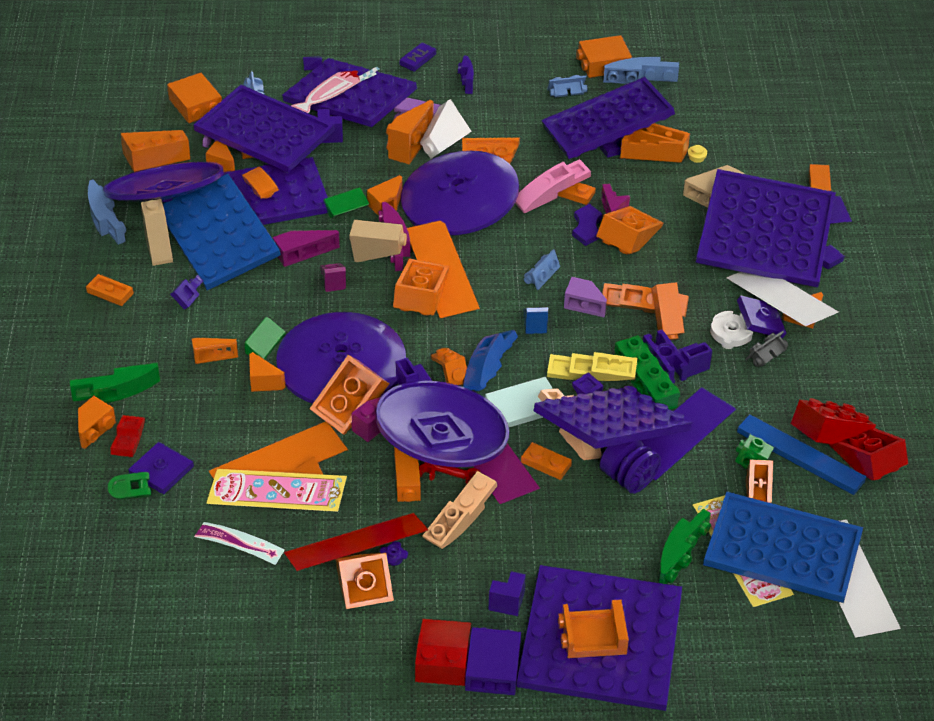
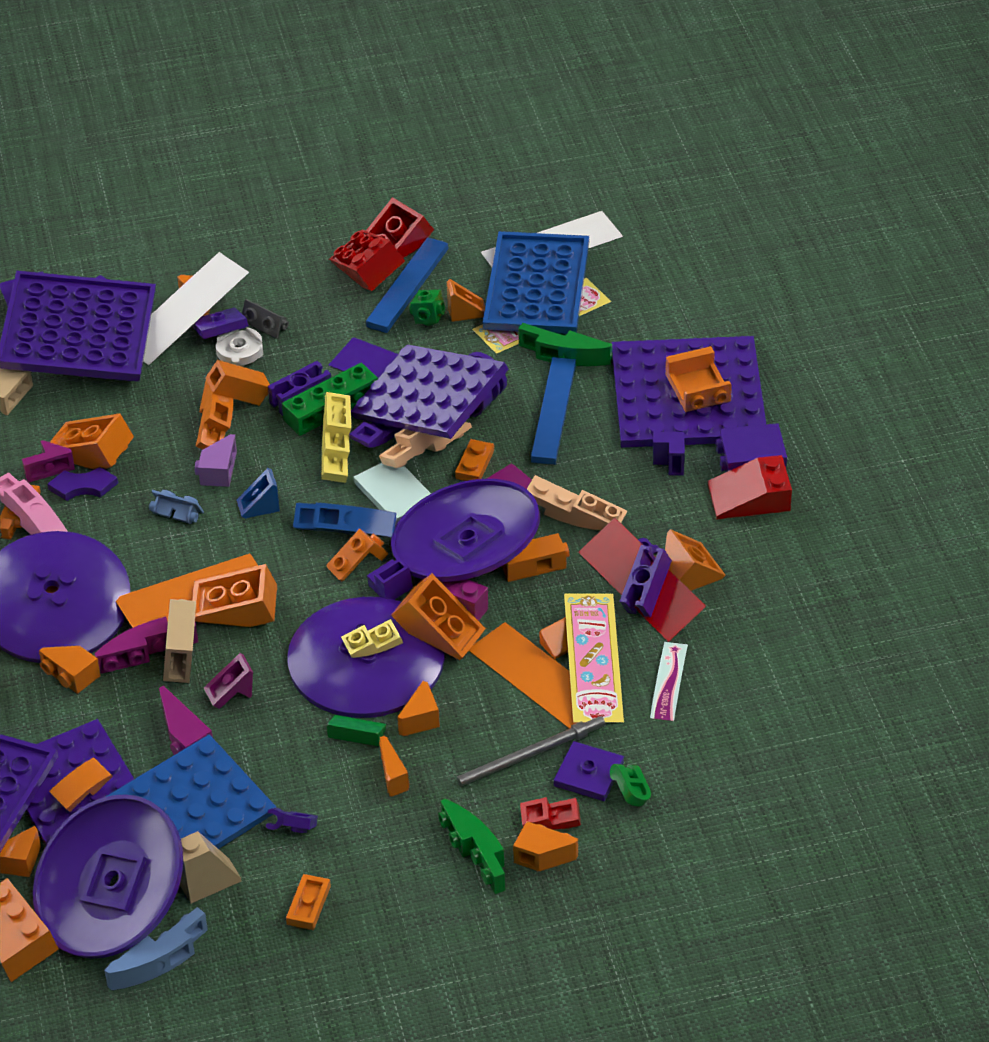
camera: 100 degrees left, 0 degrees up
green slope [323,187,369,218] -> none
dark purple piece [678,342,712,378] -> none
none -> light yellow slope [341,619,403,658]
none -> flat silver bar [457,716,606,786]
none -> blue tile [531,357,576,465]
none -> dark purple piece [620,545,672,617]

